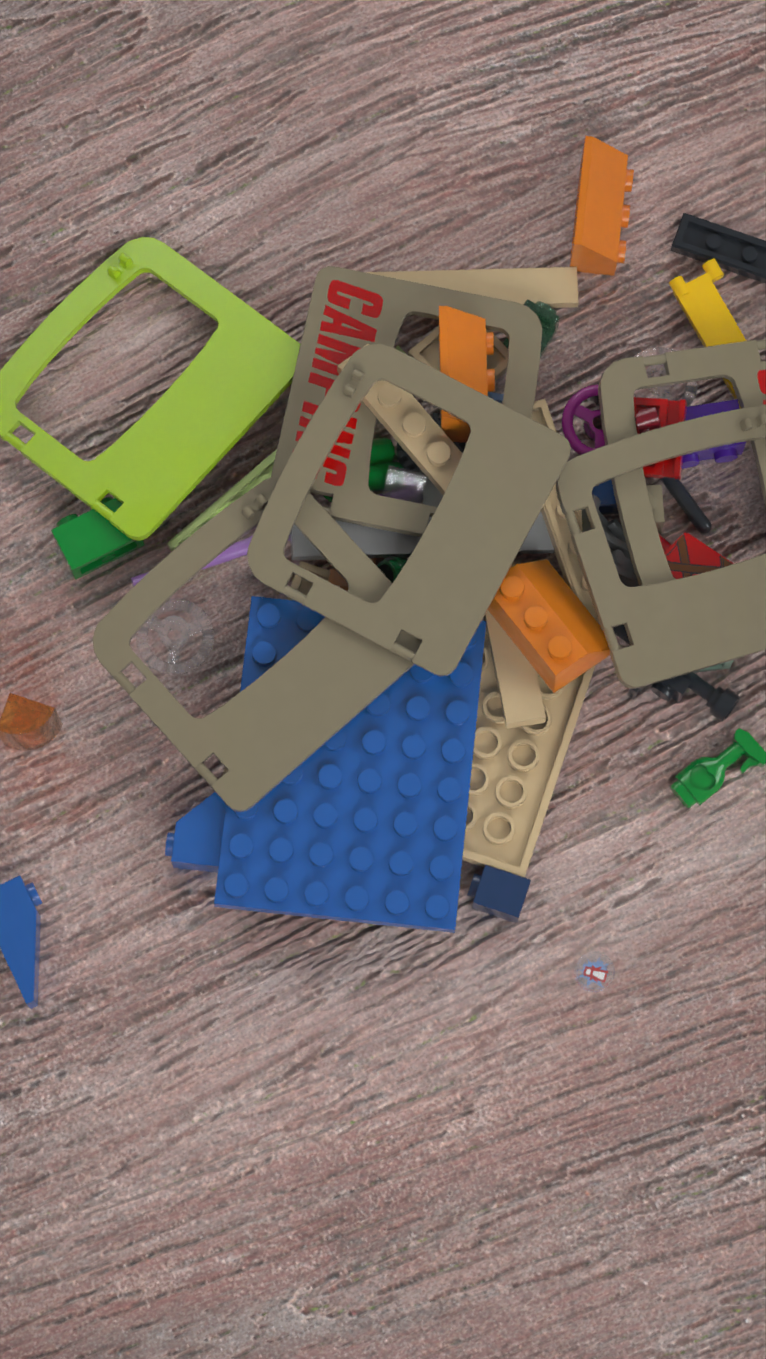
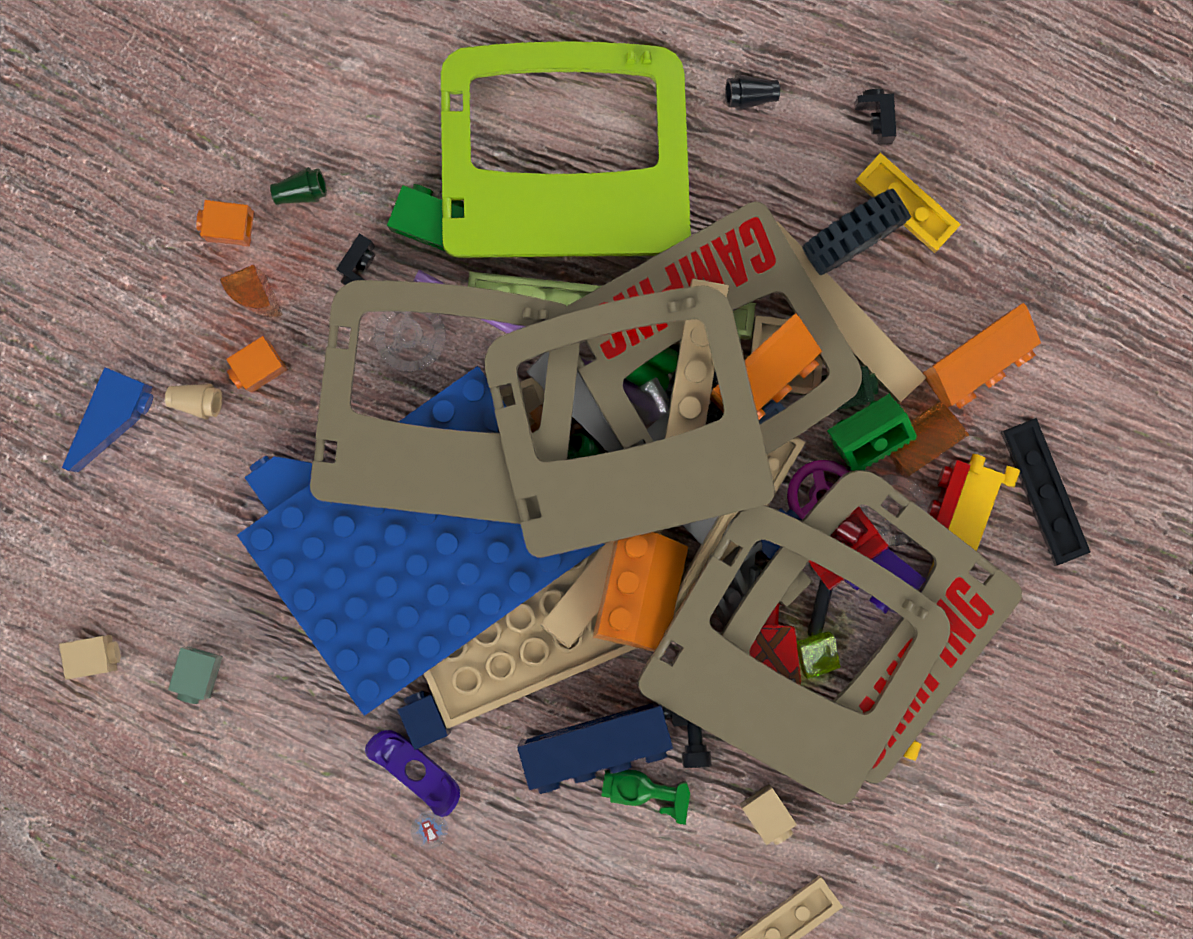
camera: 55 degrees right, 10 degrees up
none -> tan brick [59,635,121,680]
none -> tan cone [165,384,222,420]
none -> sand green brick [168,646,223,704]
none -> orange brick [226,336,288,393]
none -> black bracket [336,233,376,285]
none -> dark purple piece [365,730,460,817]
none -> dark blue brick [517,702,673,794]
none -> black cone [725,74,780,111]
none -> clear neon green plate [797,631,841,679]
none -> black wheel [802,188,911,275]
none -> green brick [827,393,917,471]
none -> black bracket [854,89,897,145]
none -> yellow plate [855,152,961,253]
none -> clear orange brick [888,402,969,478]
none -> red plate [927,460,971,530]

